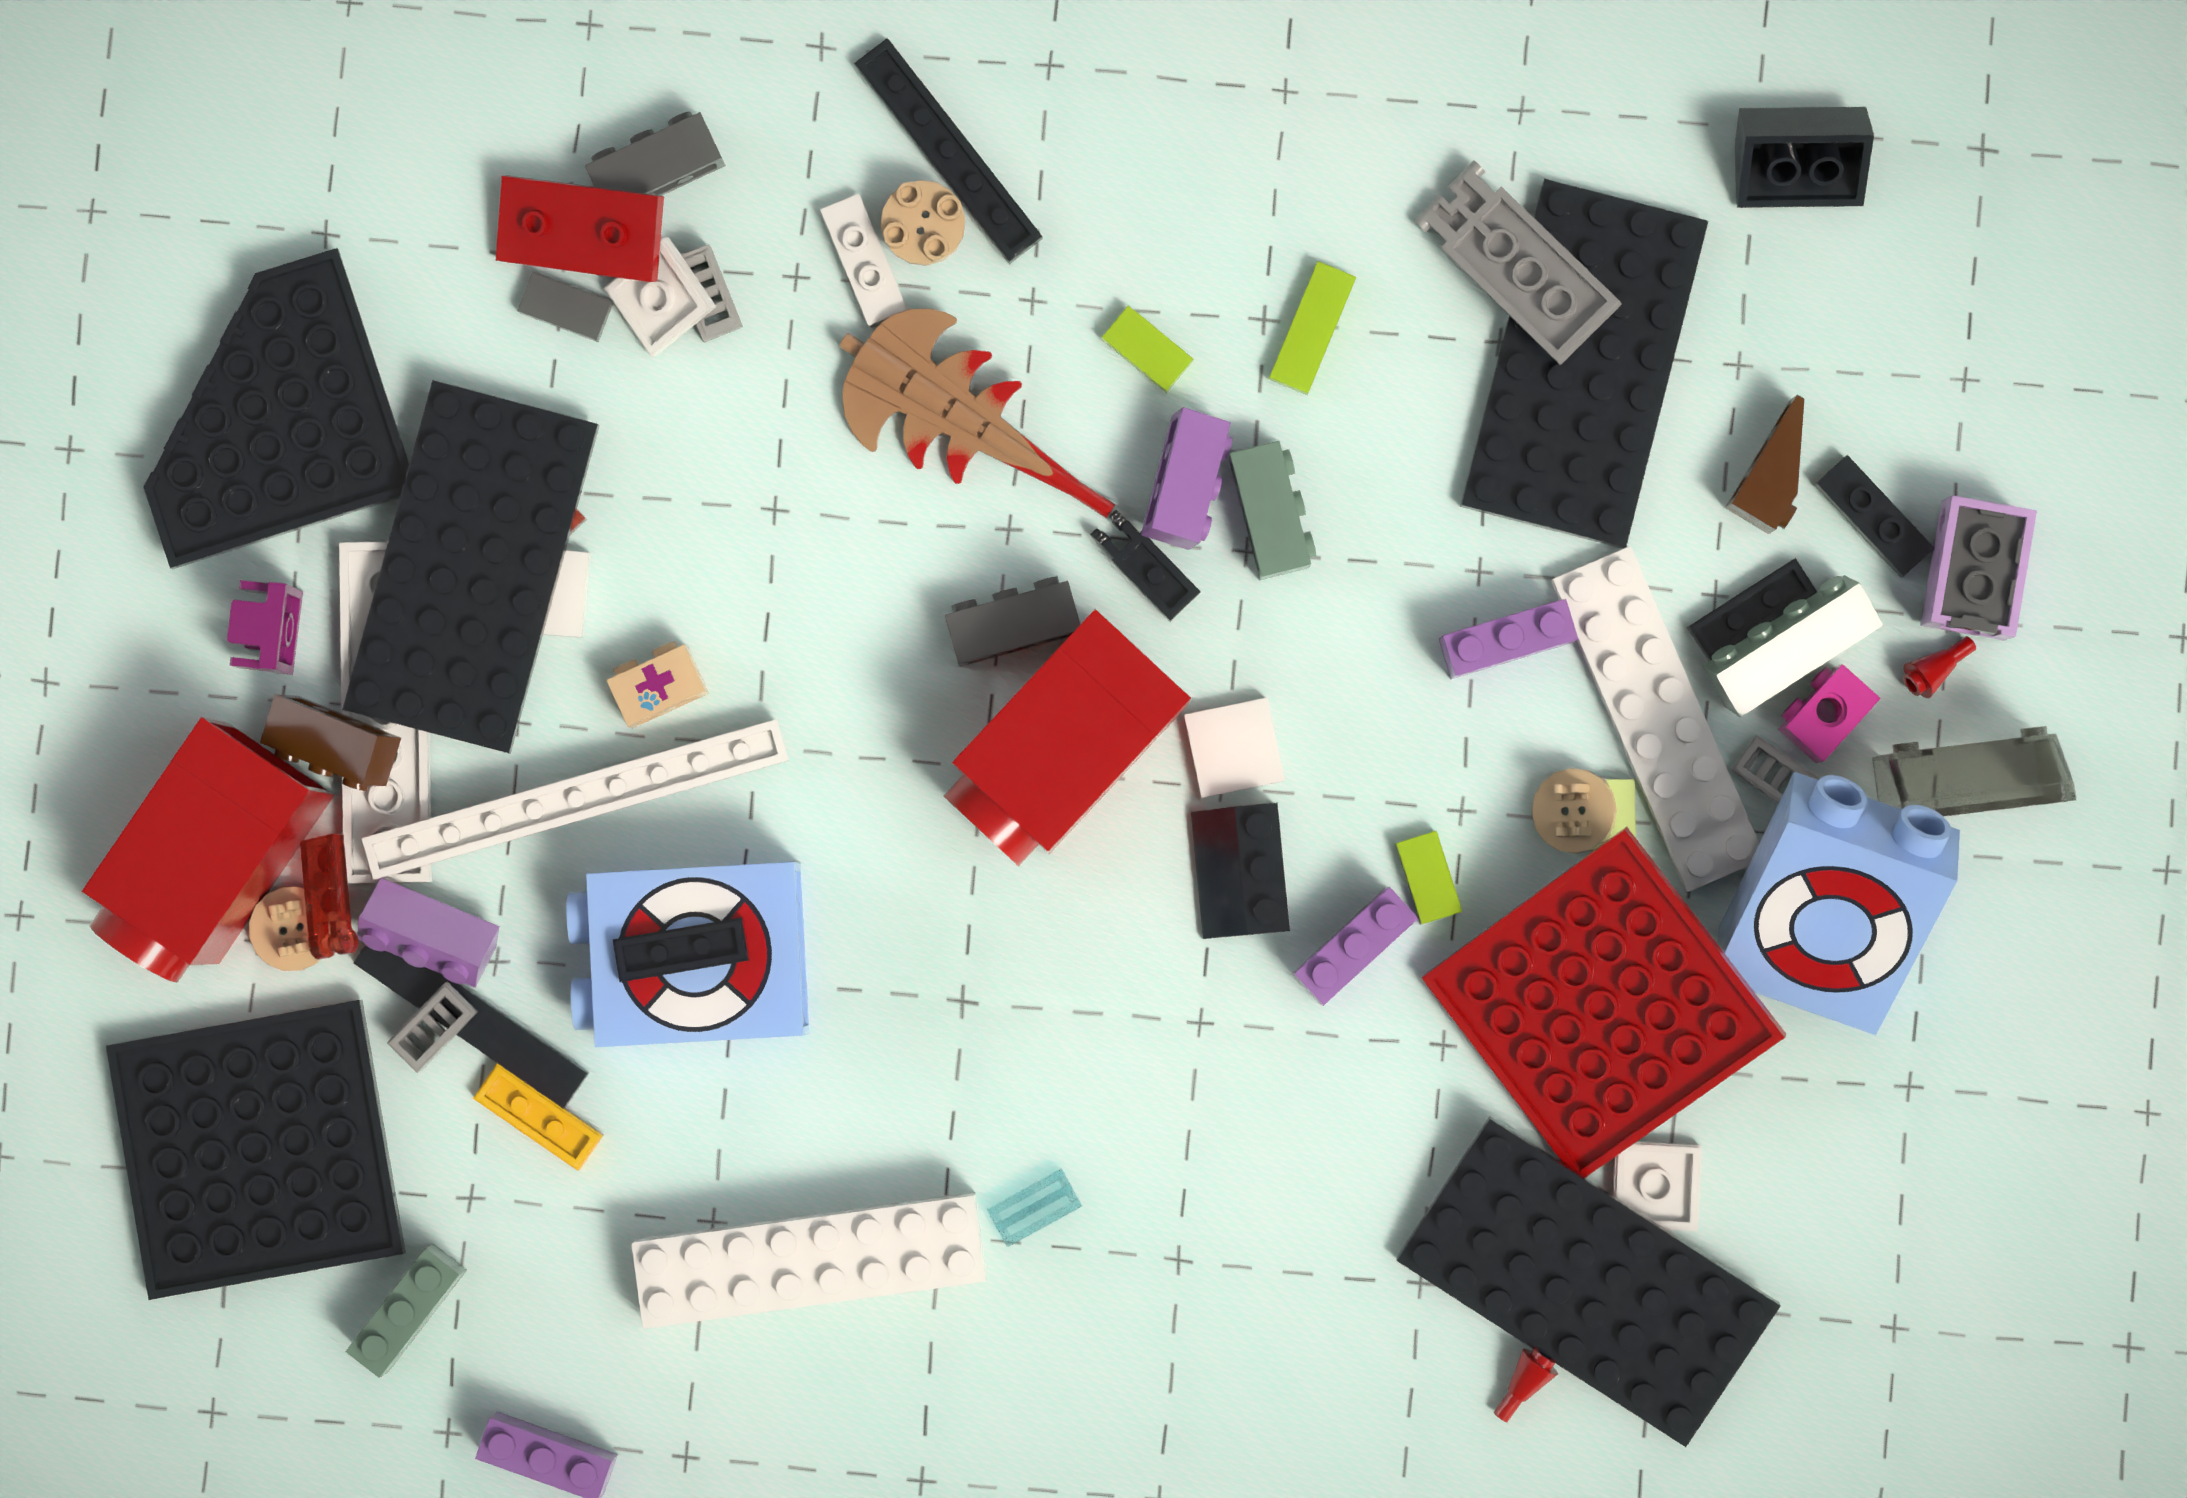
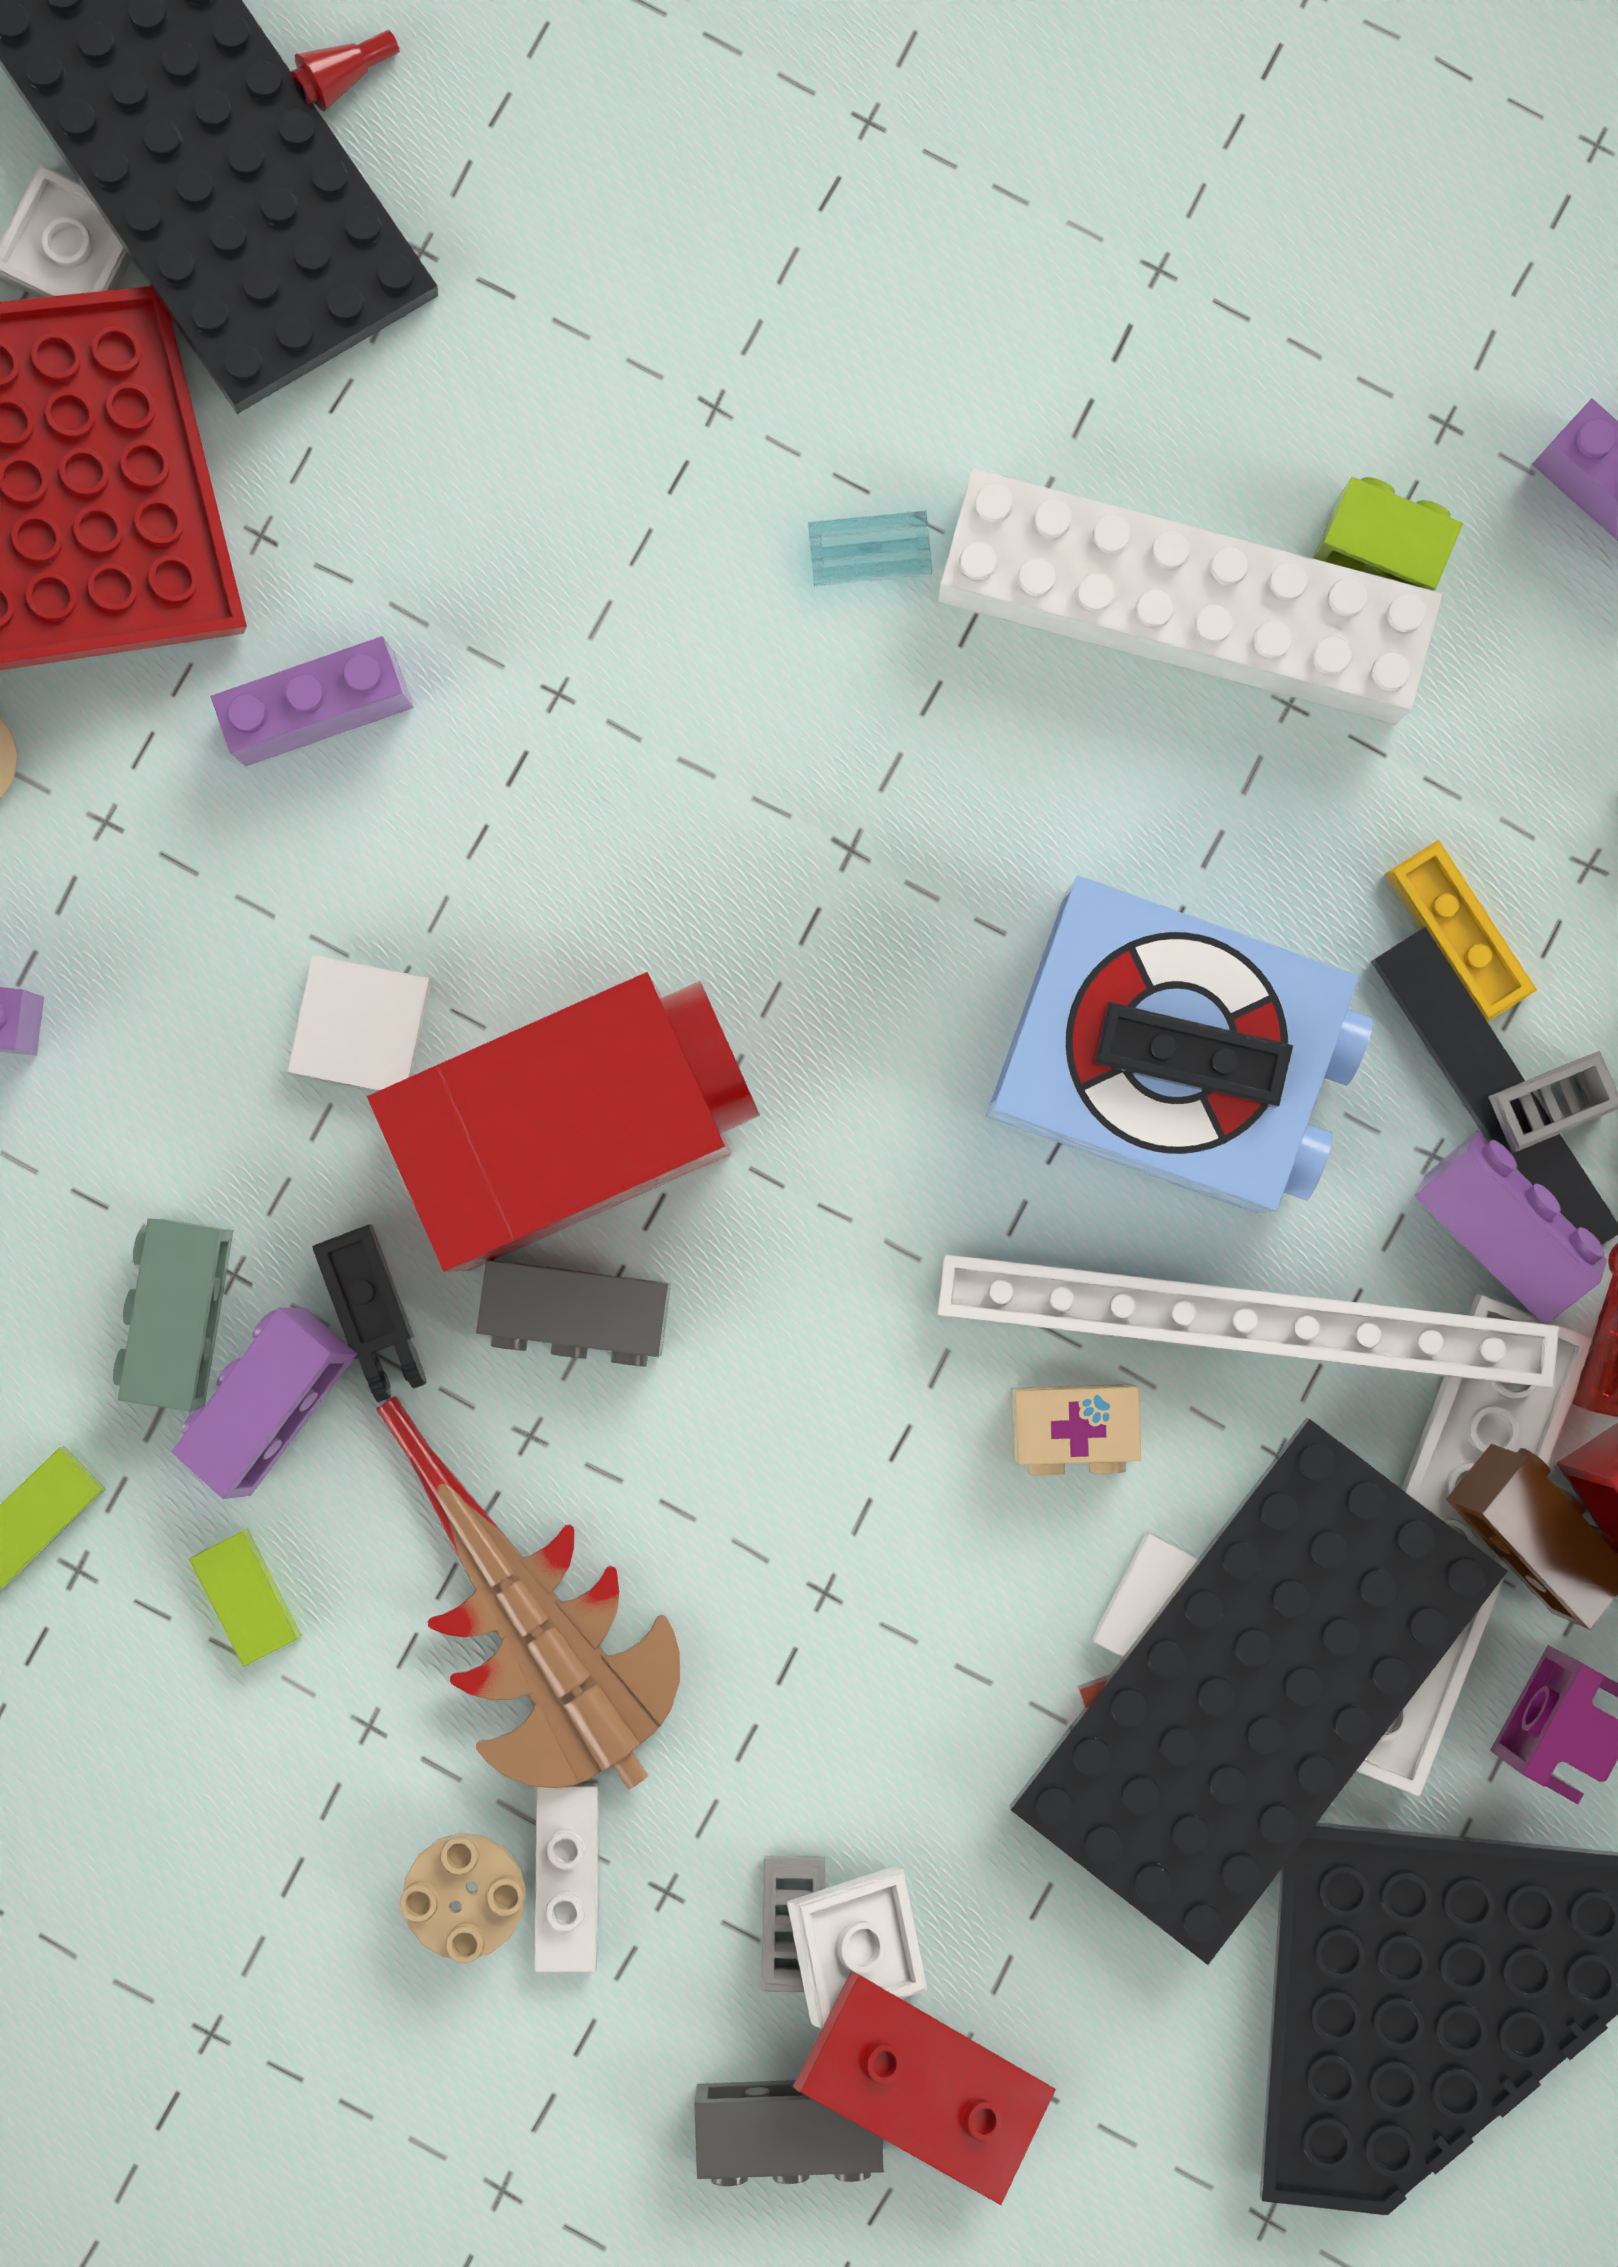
camera: 150 degrees left, 0 degrees up
dark grey tile [517,271,613,342] -> none
black tile [854,38,1043,265] -> none
black slope [1191,802,1290,939] -> none
lime tile [1395,830,1462,925] -> none
none -> lime brick [1313,476,1464,591]

